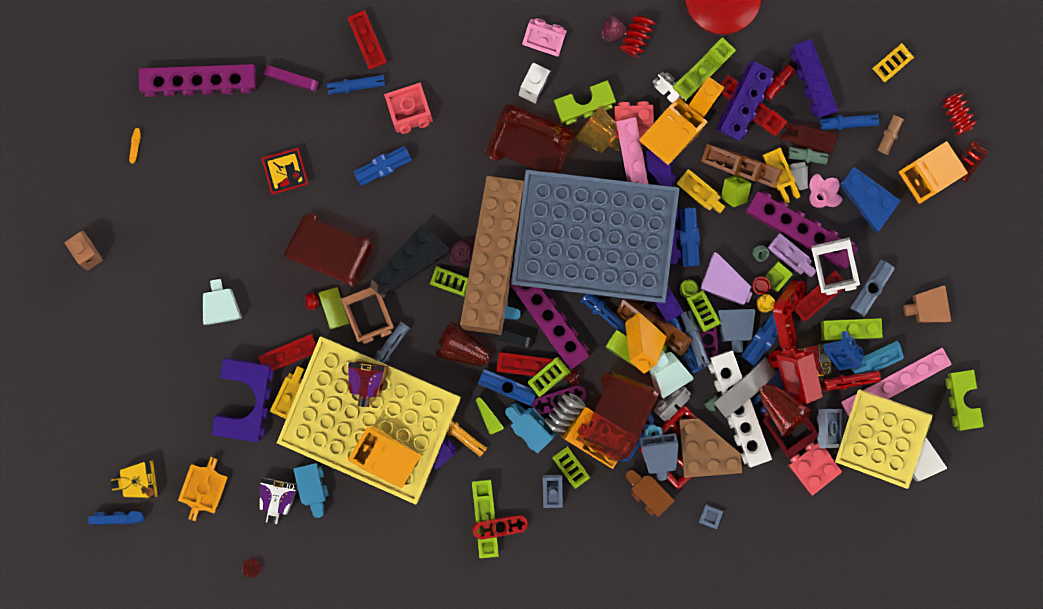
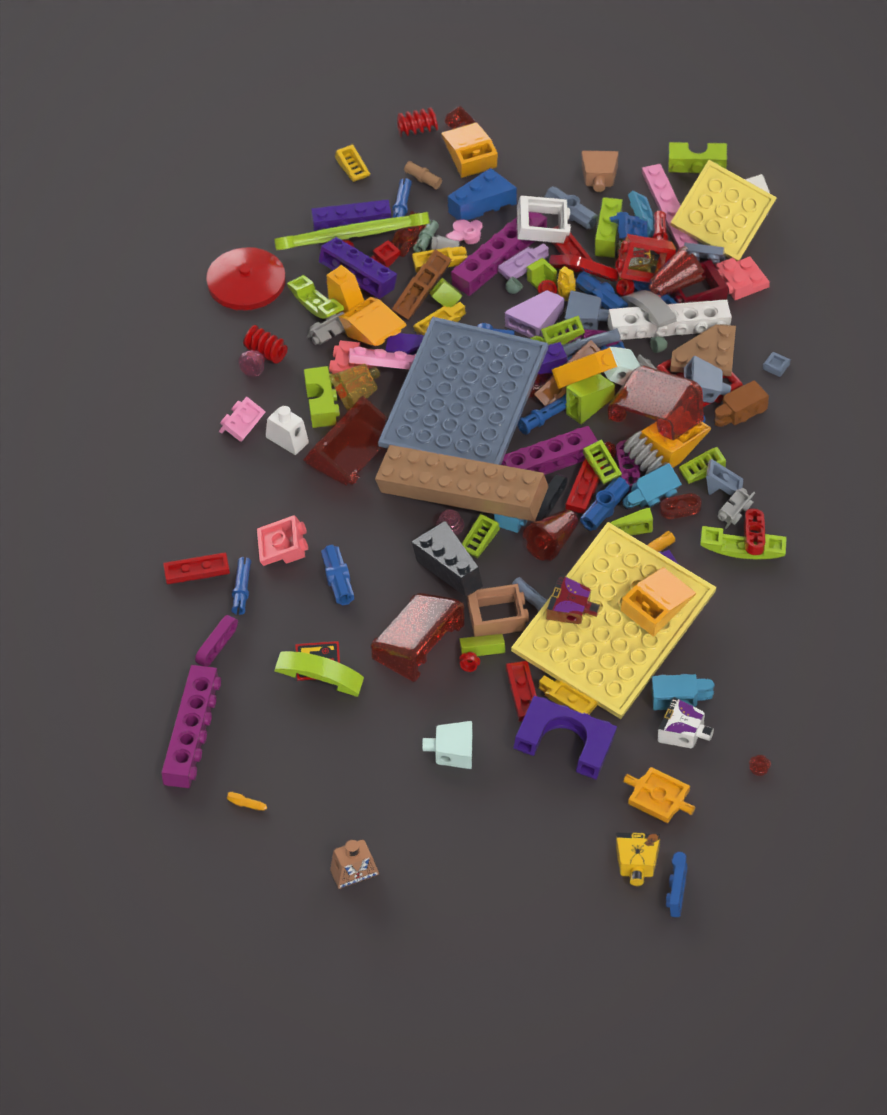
camera: 75 degrees left, 35 degrees down
none -> lime piece [274,212,430,250]
none -> lime slope [274,651,364,697]
none -> clear red plate [660,493,702,519]
none -> light grey hinge [718,488,755,529]

